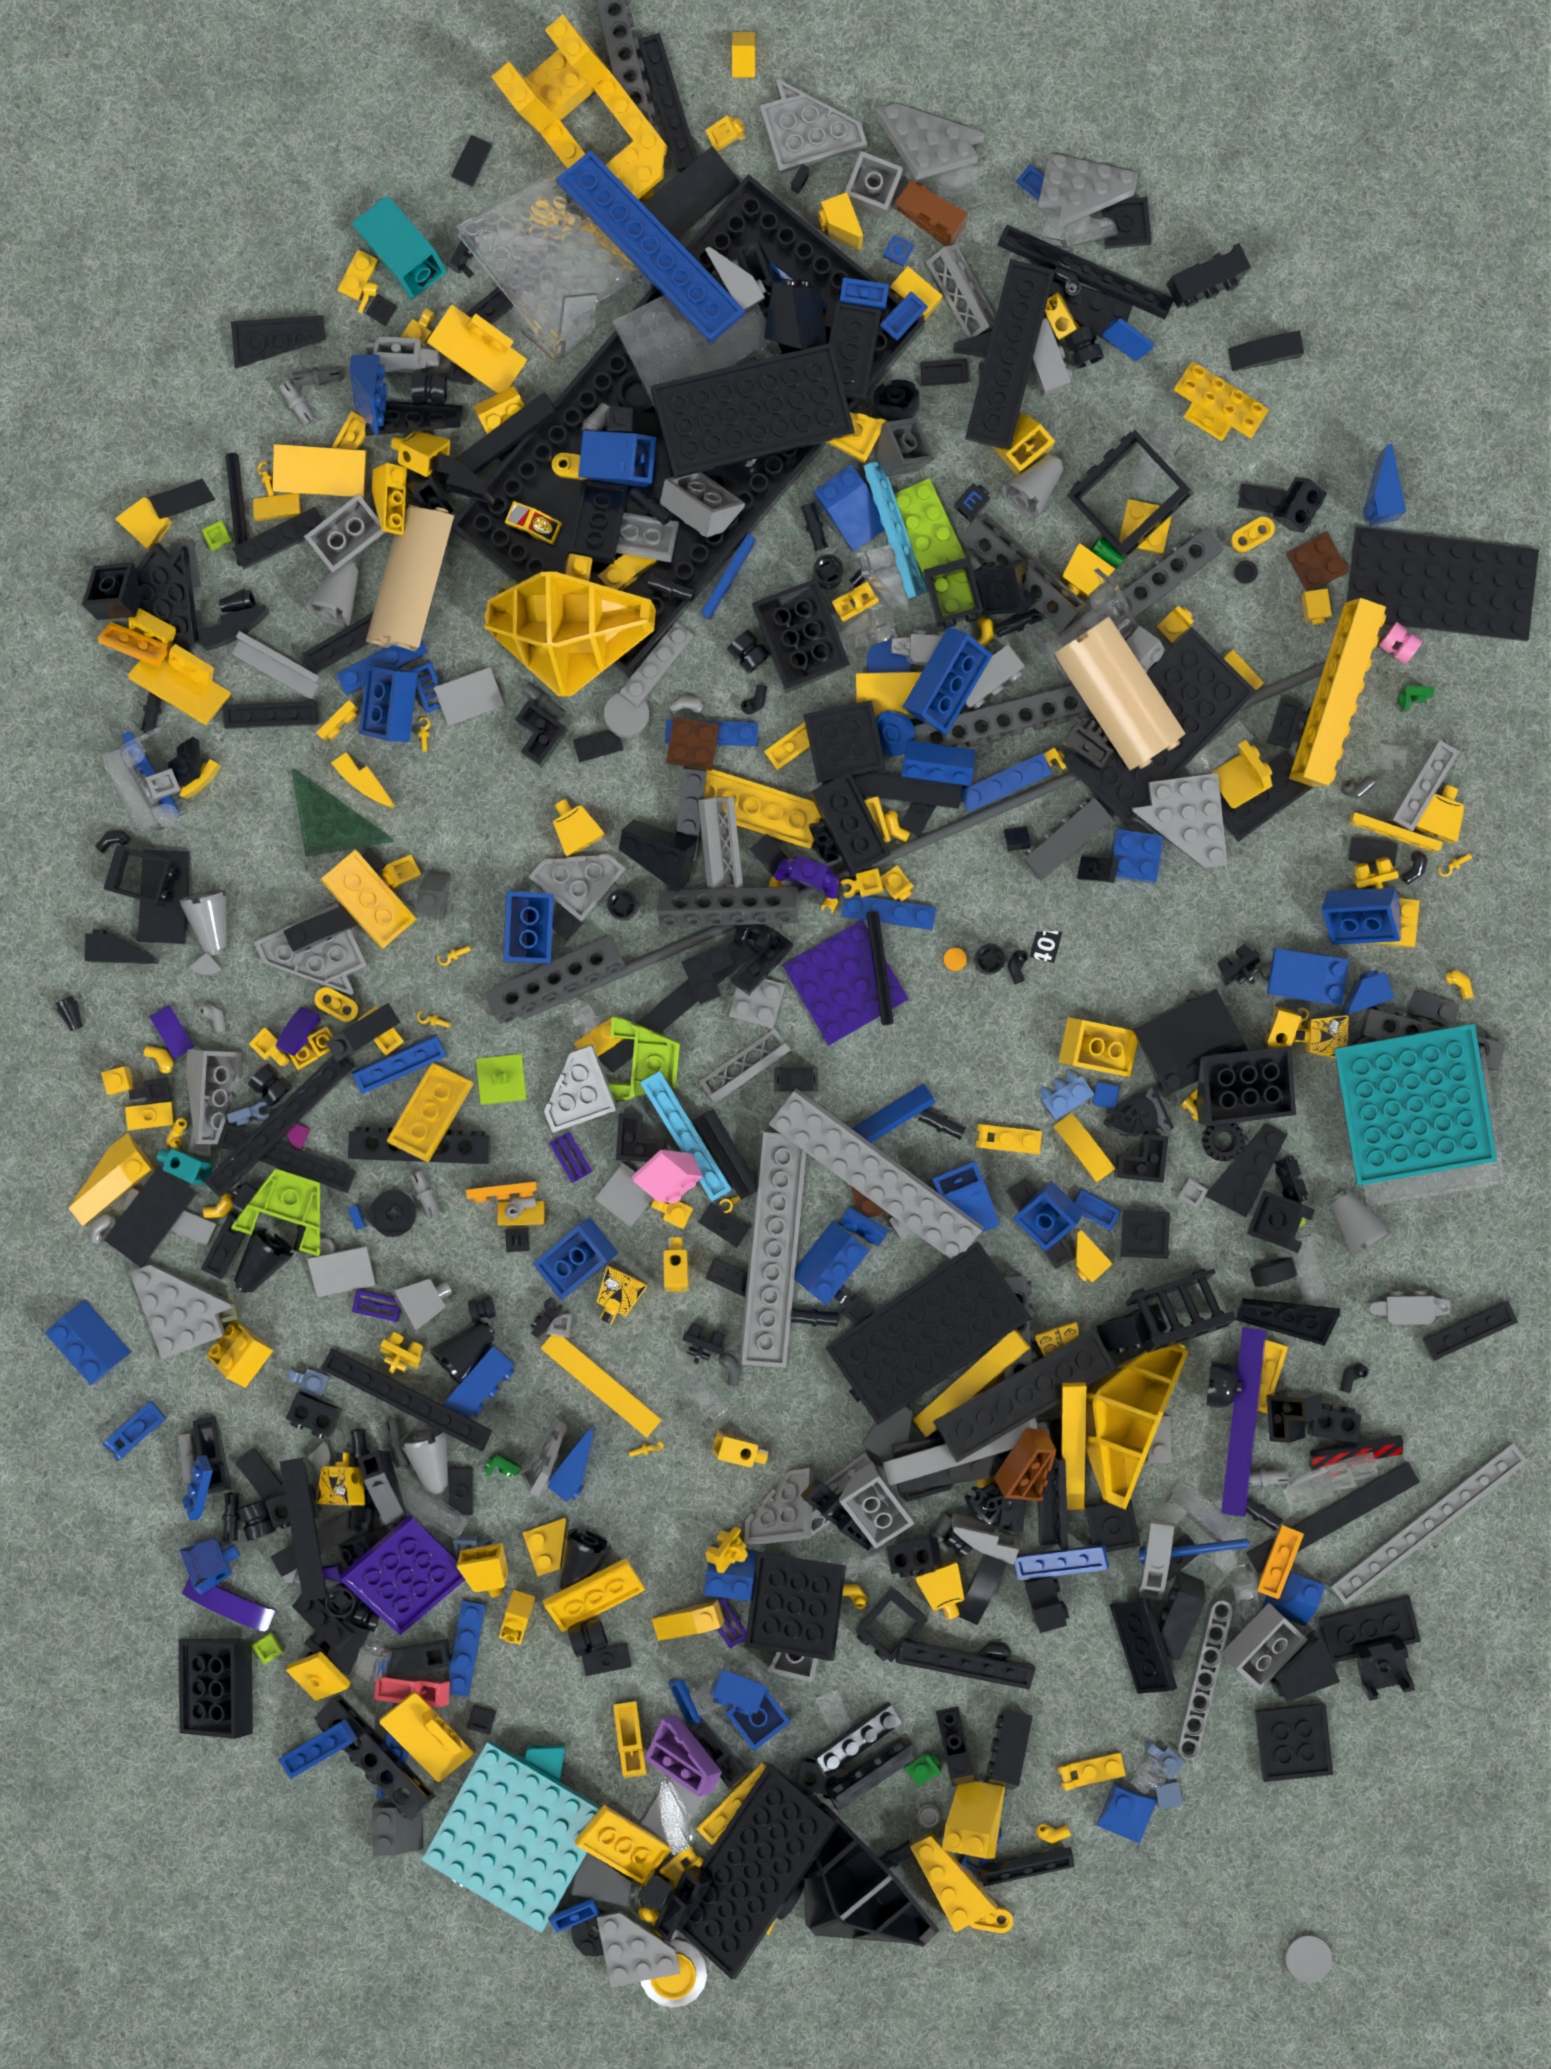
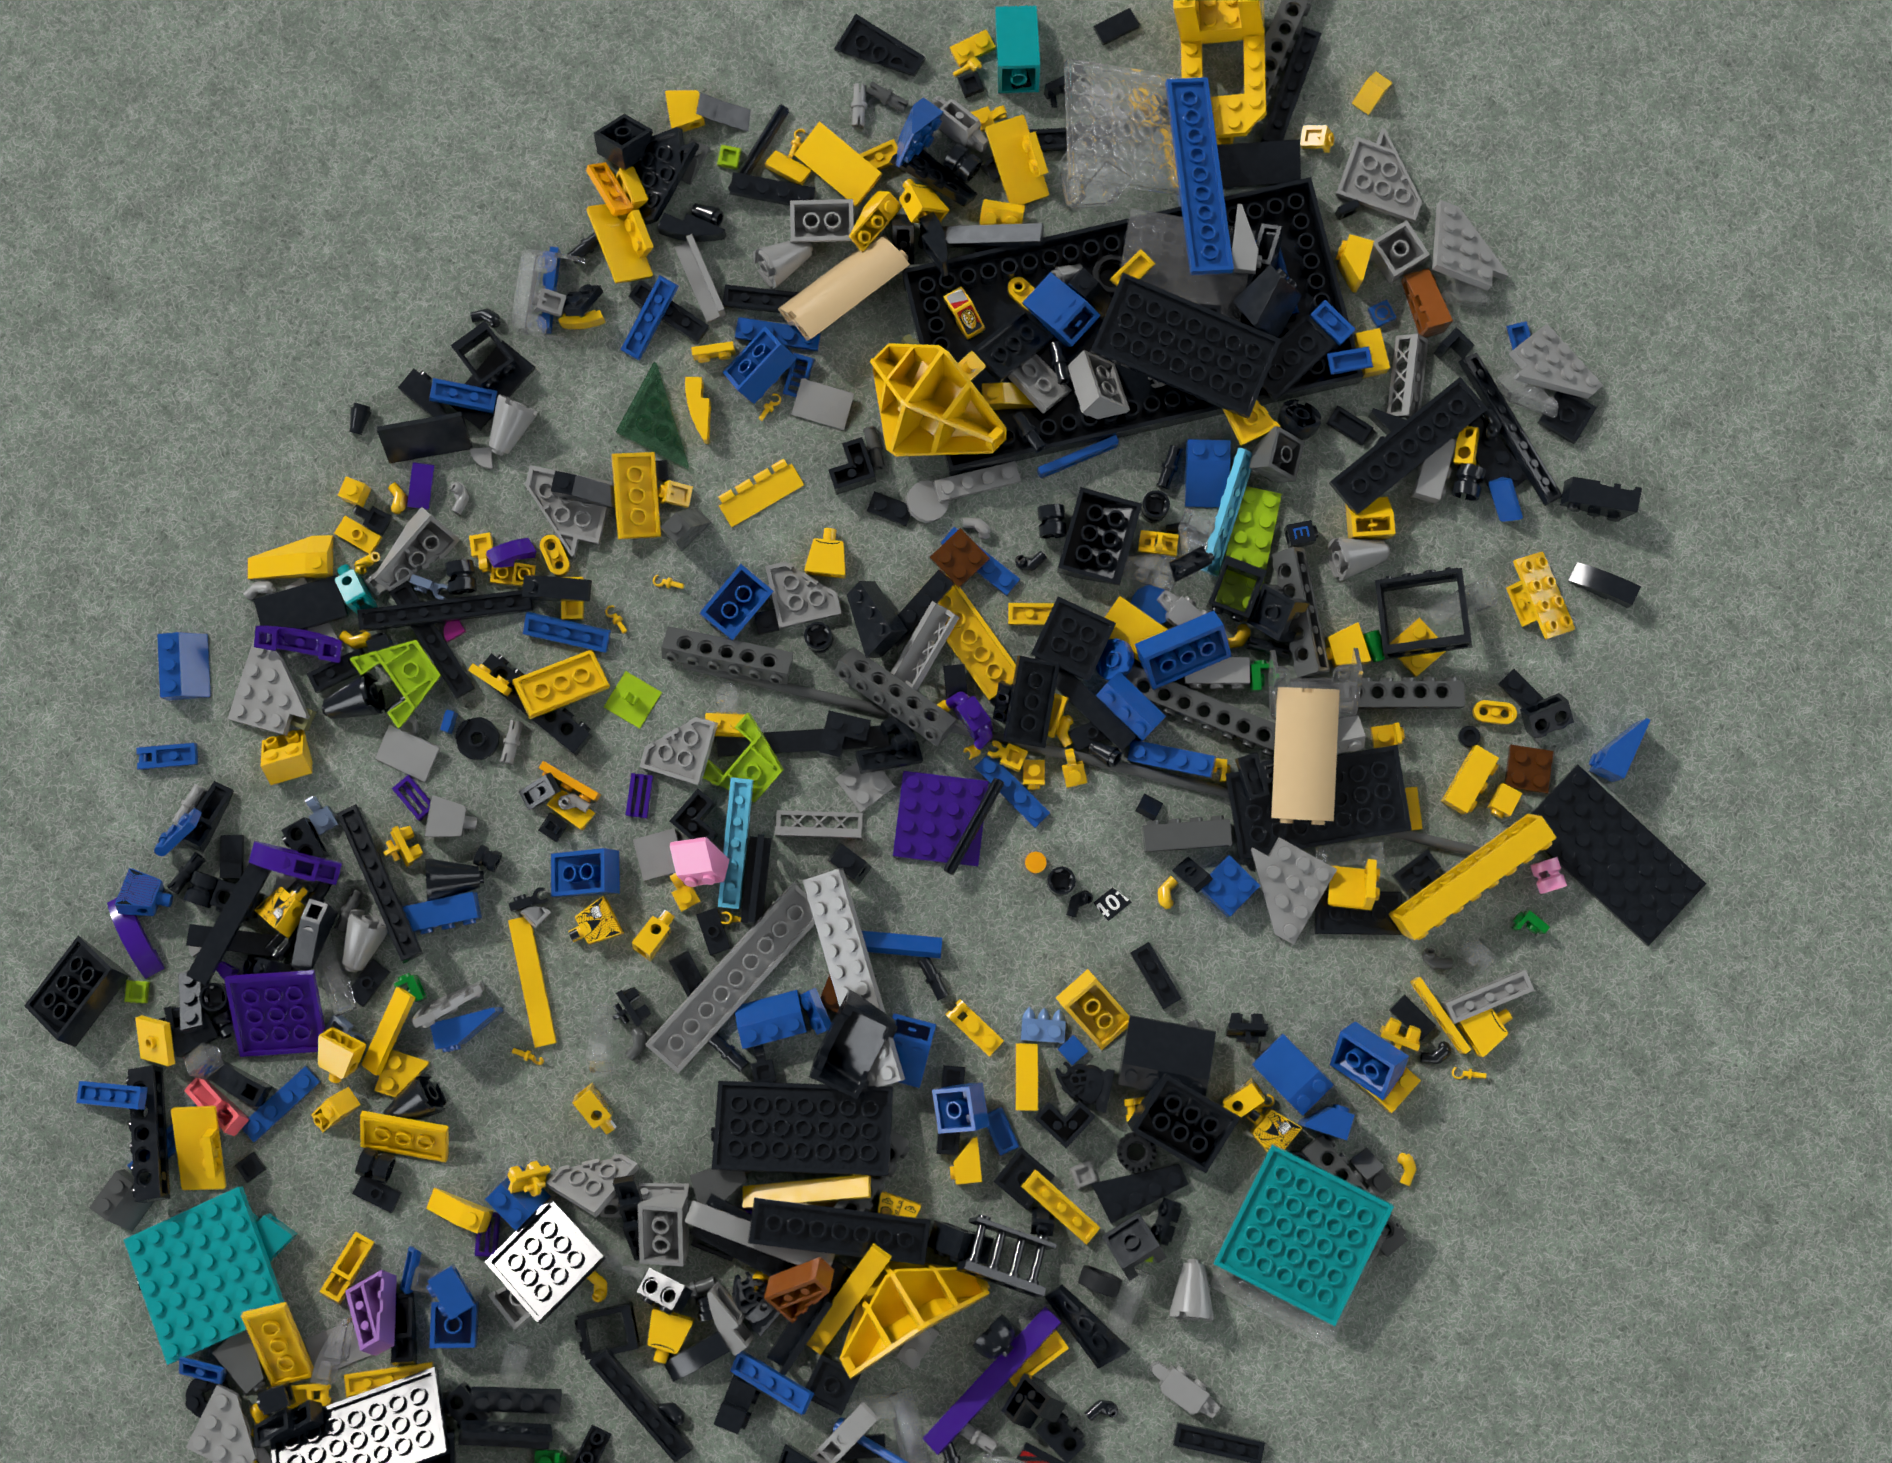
camera: 40 degrees right, 5 degrees down
none -> dark purple slope [249,841,342,885]
none -> dark purple slope [254,626,343,663]
none -> yellow tile [361,987,416,1076]
none -> black tile [377,412,473,464]
none -> blue plate [429,378,497,413]
none -> yellow plate [468,663,512,697]
none -> plate [519,772,561,810]
none -> blue tile [620,275,679,360]
none -> yellow windscreen [718,459,804,528]
none -> black windscreen [809,990,898,1099]
none -> yellow plate [1021,1170,1100,1245]
none -> black bracket [1031,1207,1055,1236]
none -> yellow plate [1062,748,1088,788]
none -> black cone [1088,741,1122,767]
none -> yellow tile [1110,249,1155,286]
none -> black plate [1130,942,1182,1010]
none -> yellow arm [1157,876,1178,909]
none -> black hinge [1169,546,1214,582]
none -> green bracket [1250,660,1273,693]
none -> black panel [1433,327,1474,359]
none -> yellow brick [1441,745,1499,815]

